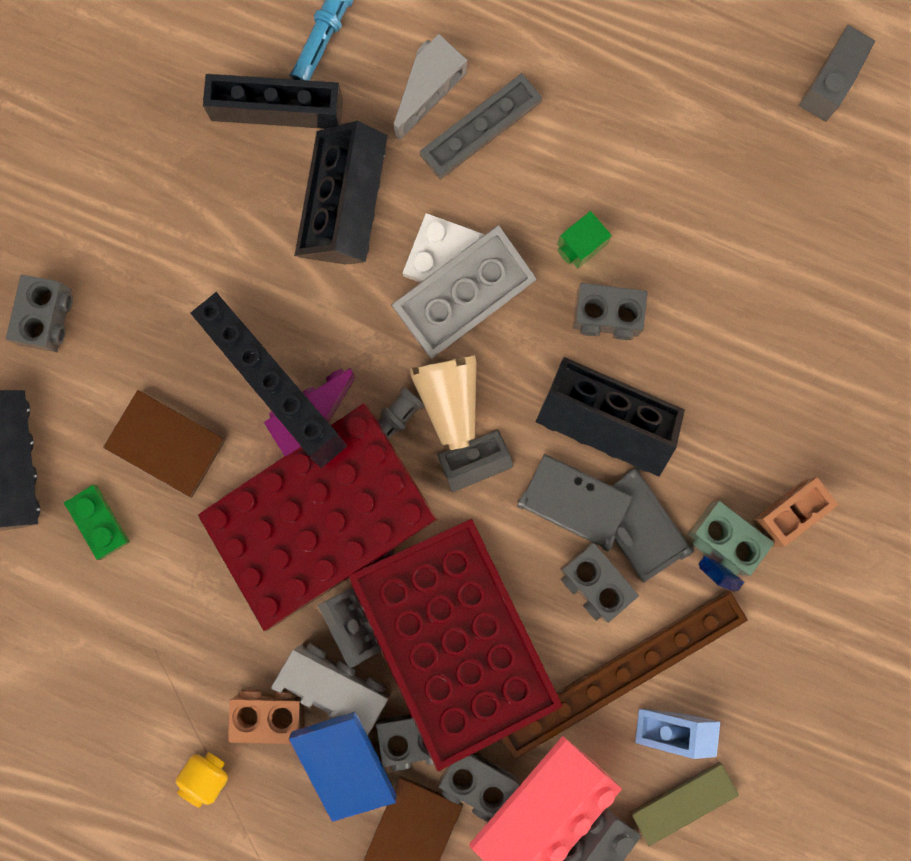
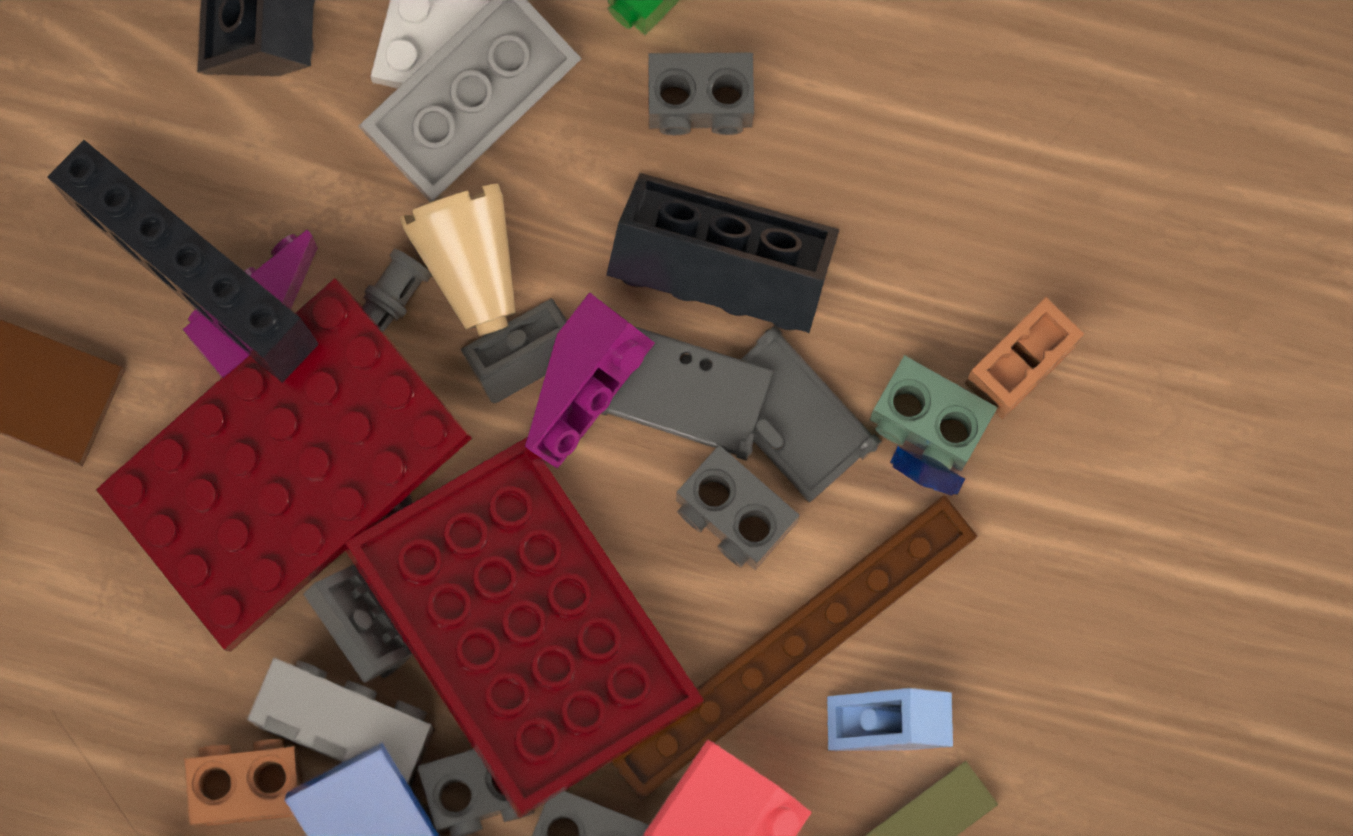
camera: 10 degrees left, 5 degrees down
none -> magenta slope [525,292,655,469]

